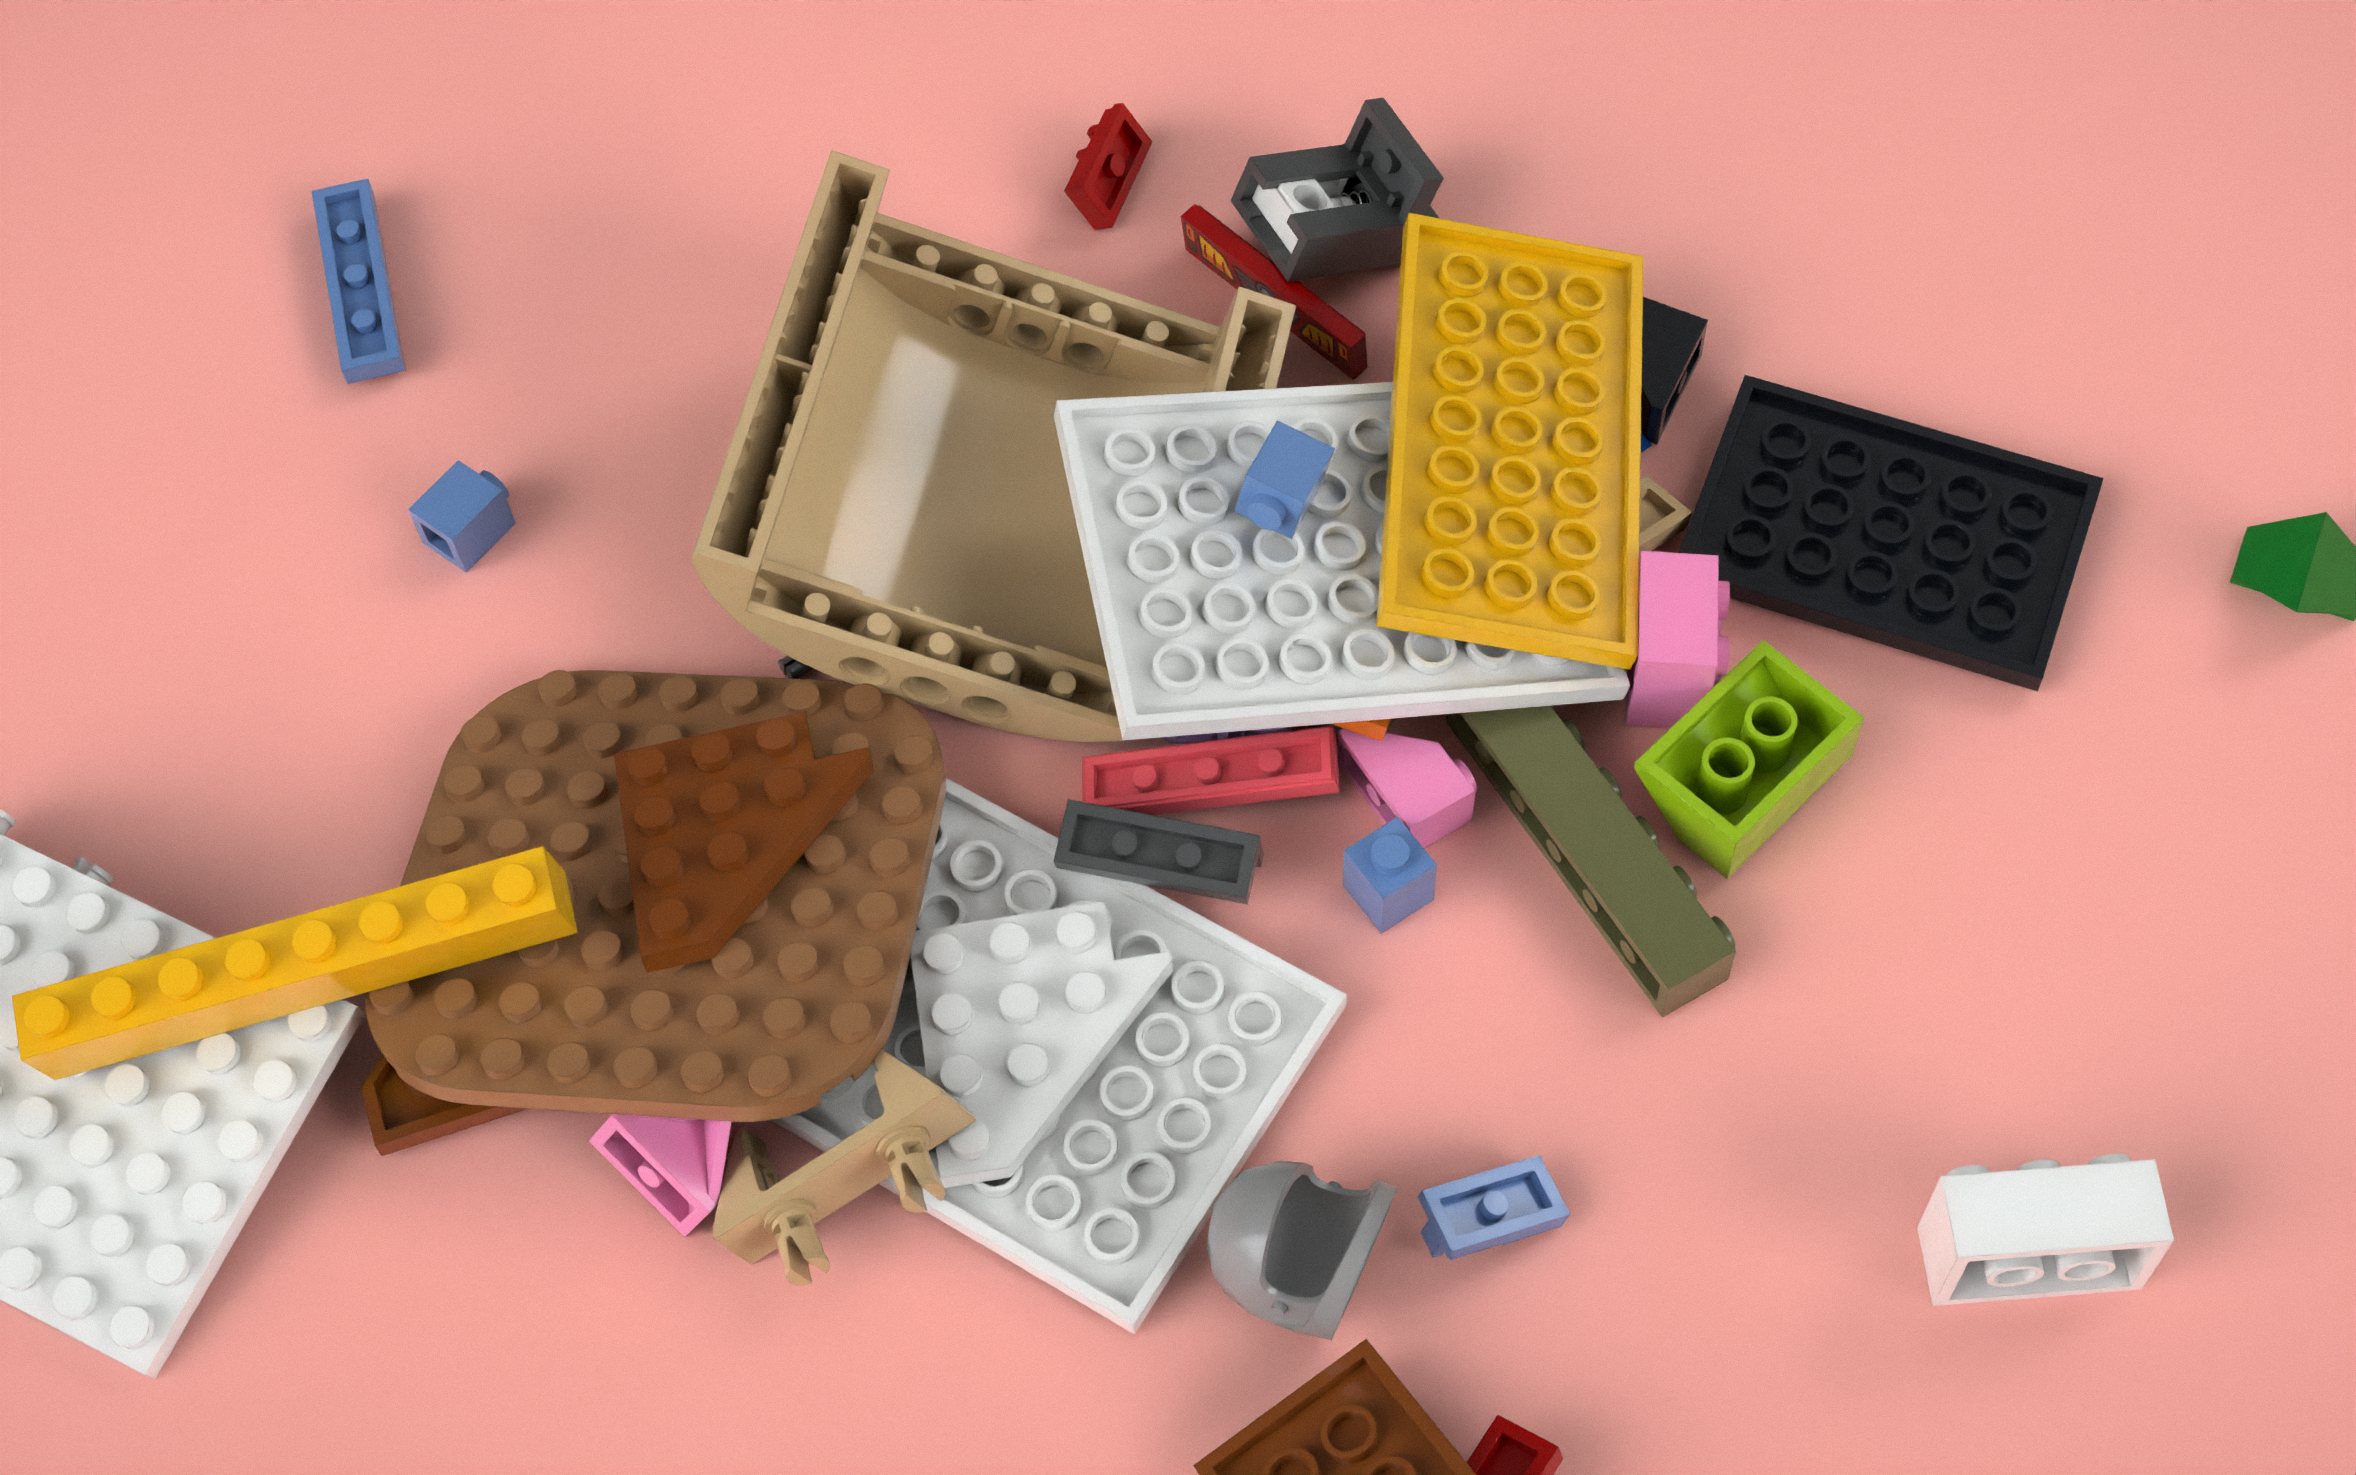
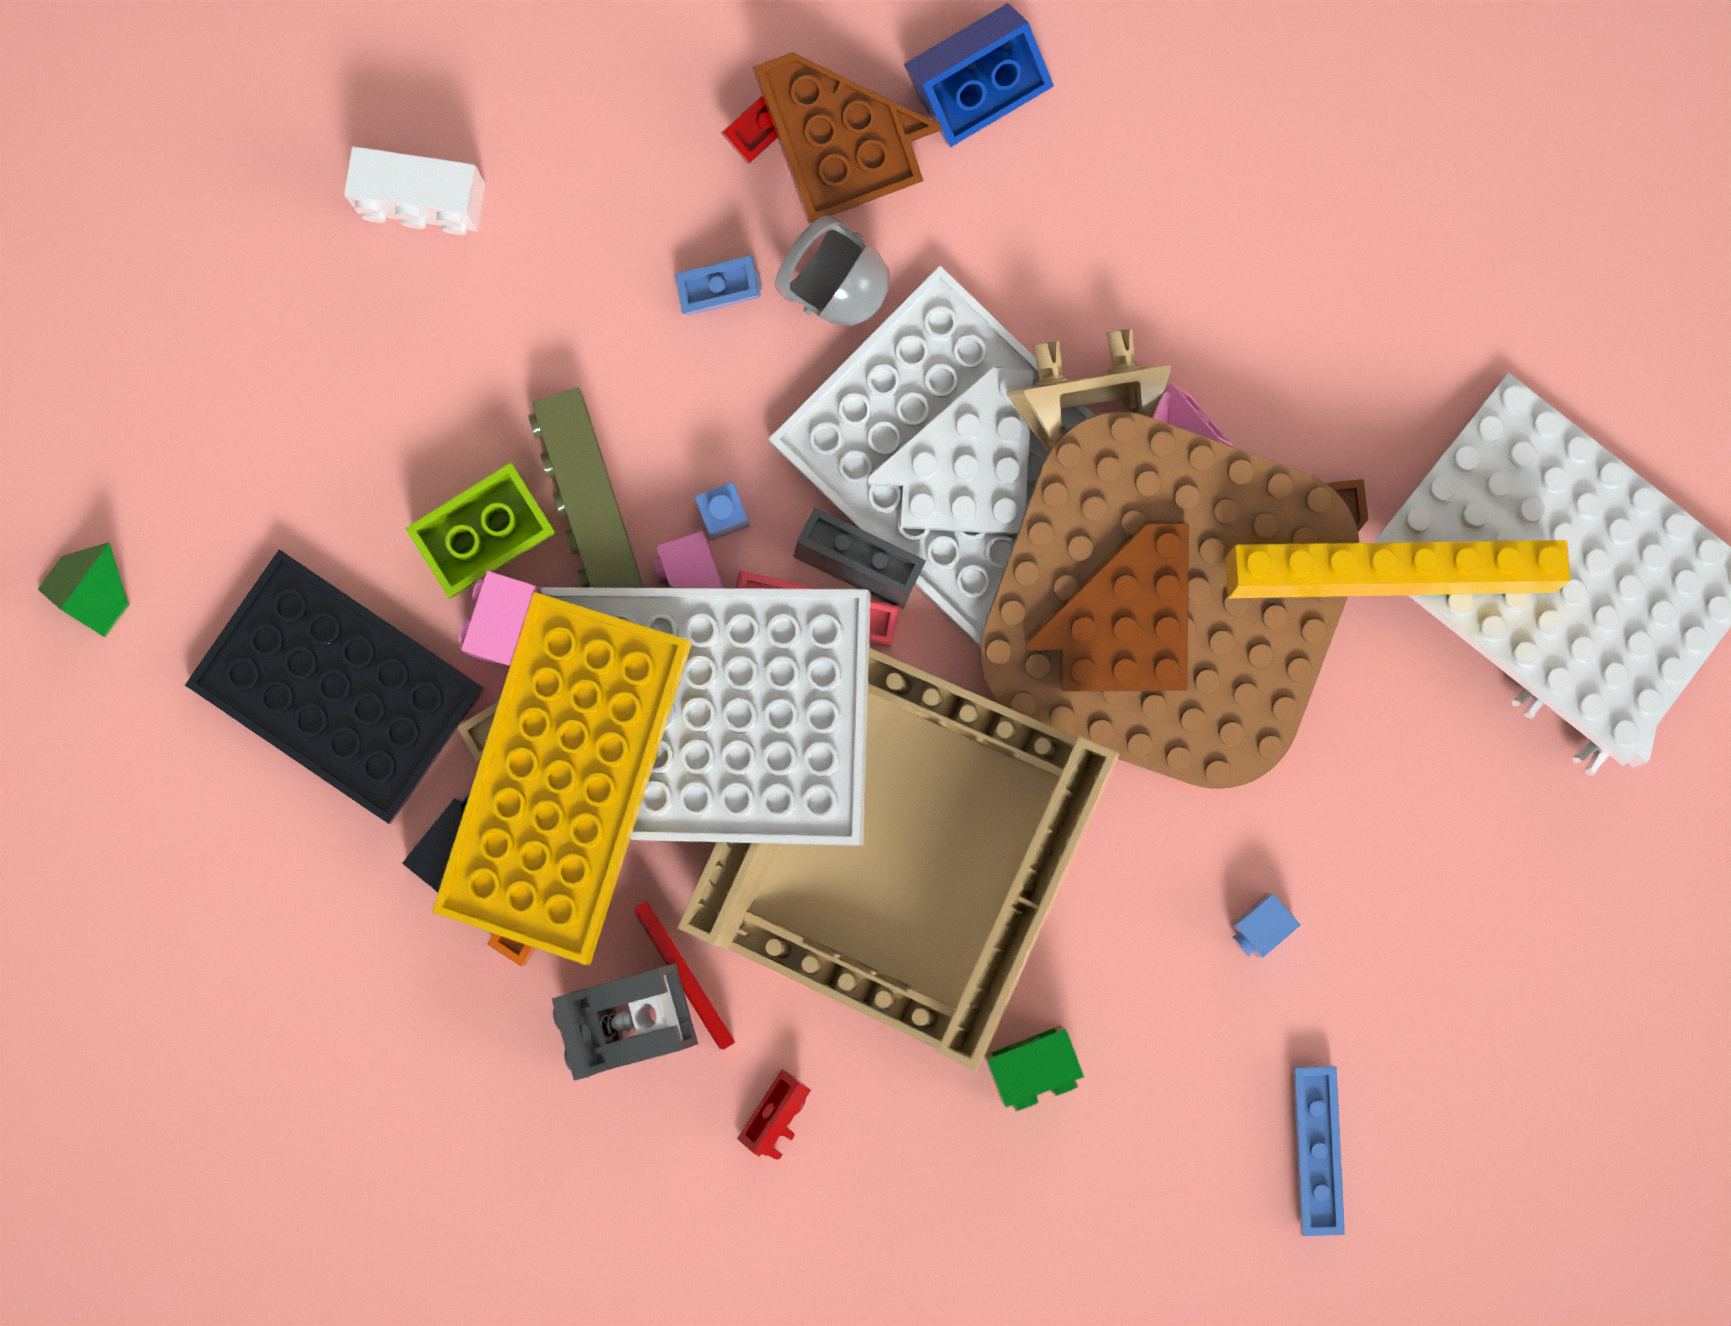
camera: 175 degrees left, 25 degrees up
medium blue brick [1234,420,1335,539] -> none
none -> green brick [984,1025,1085,1111]

